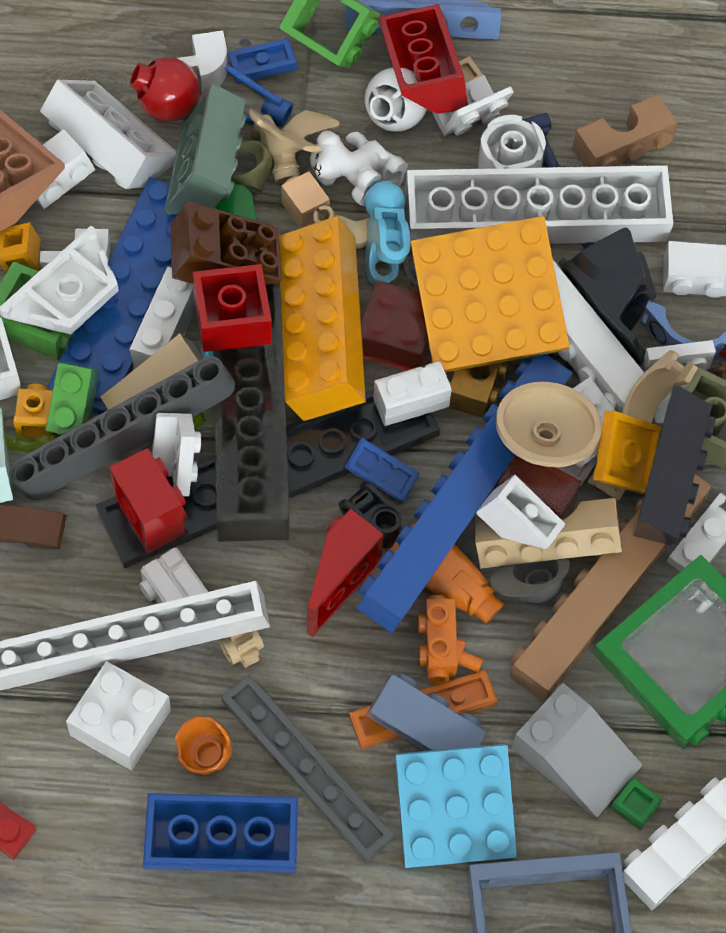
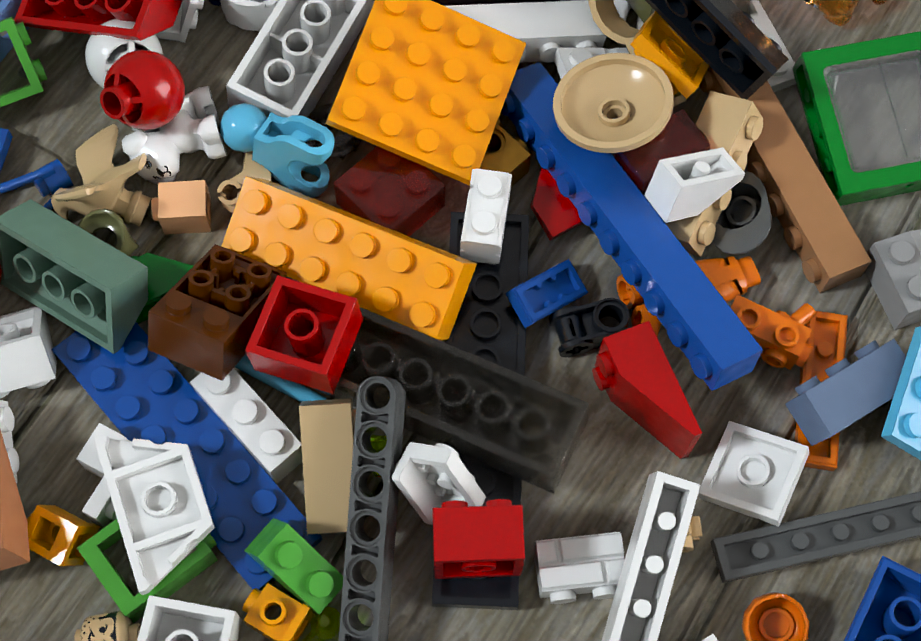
camera: 60 degrees left, 5 degrees up
none -> red brick [100,50,185,130]
none -> red slope [530,167,583,241]
none -> white hinge [698,421,809,527]

